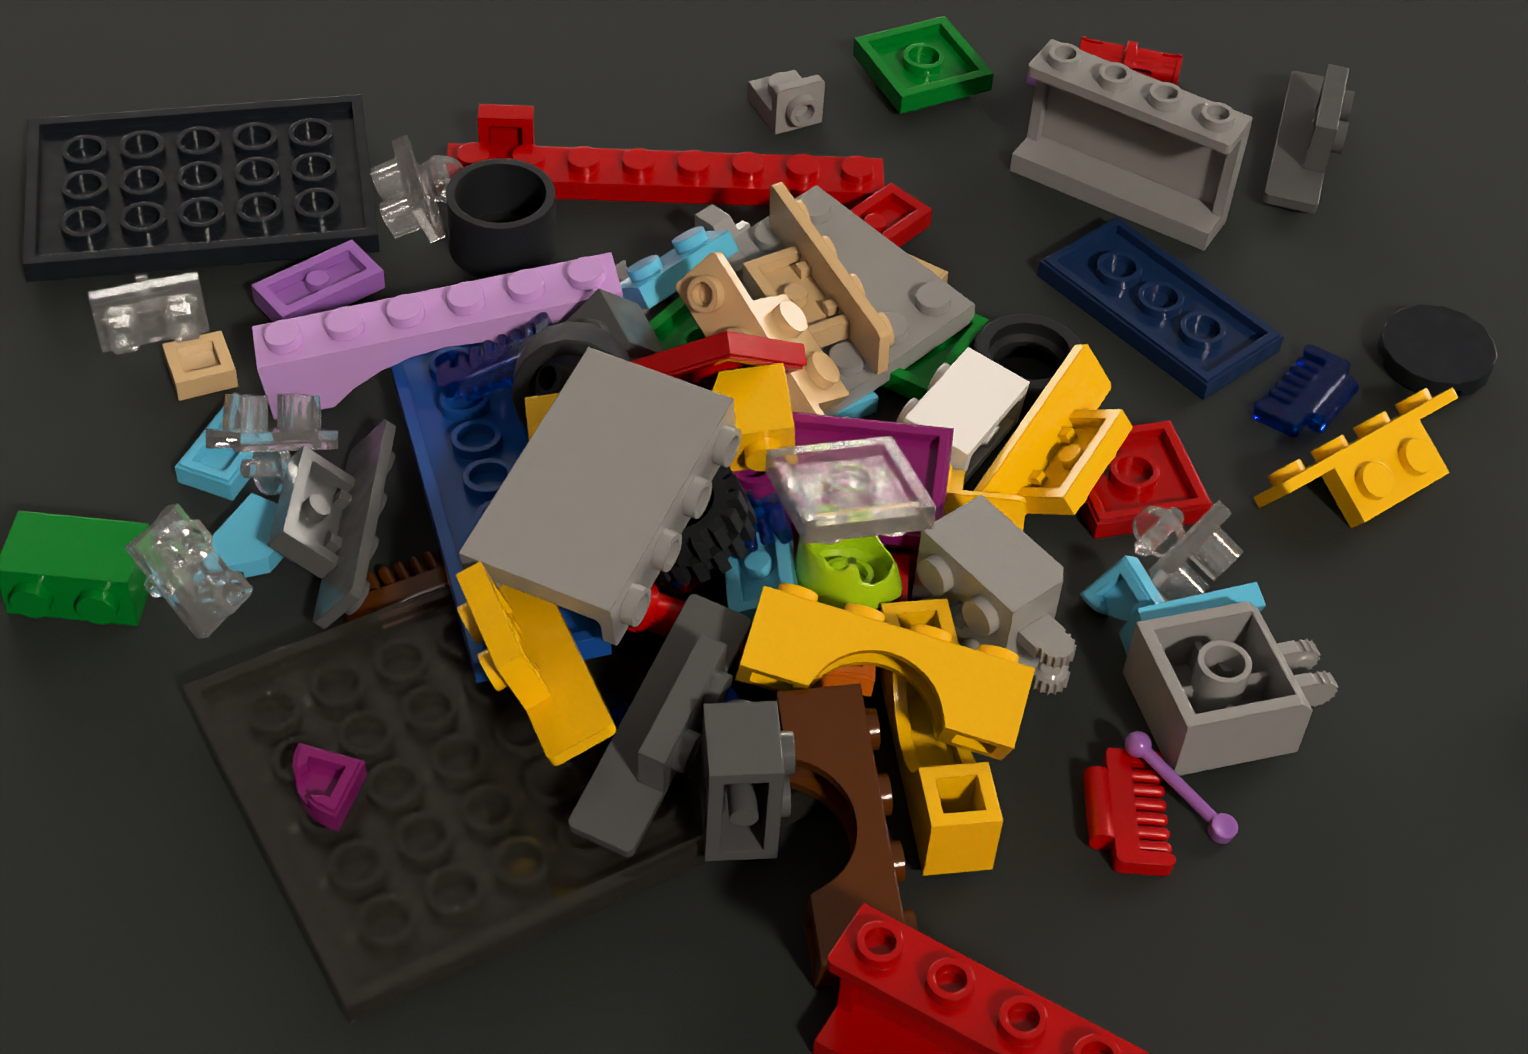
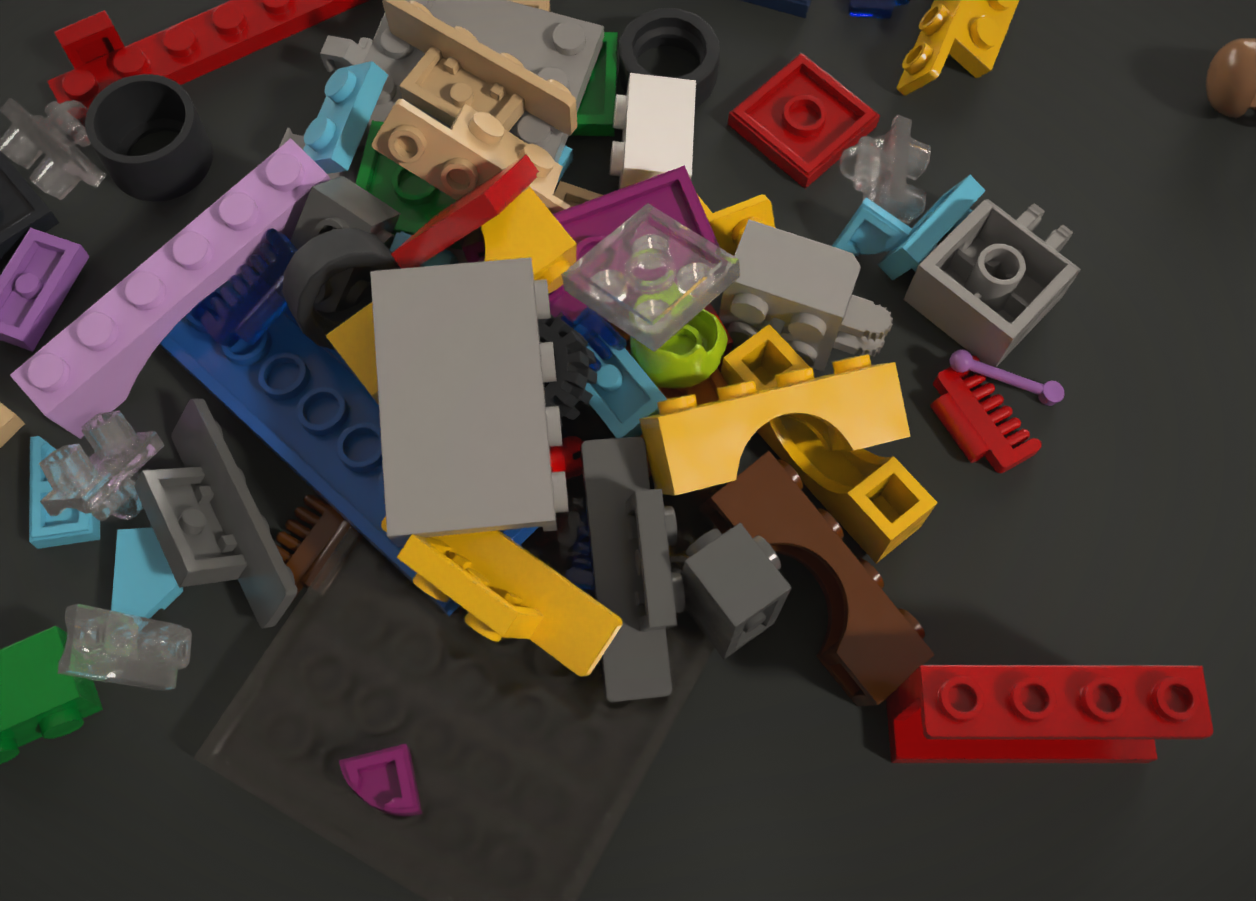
camera: 30 degrees left, 20 degrees up
yellow bracket [973,344,1133,515] -> none

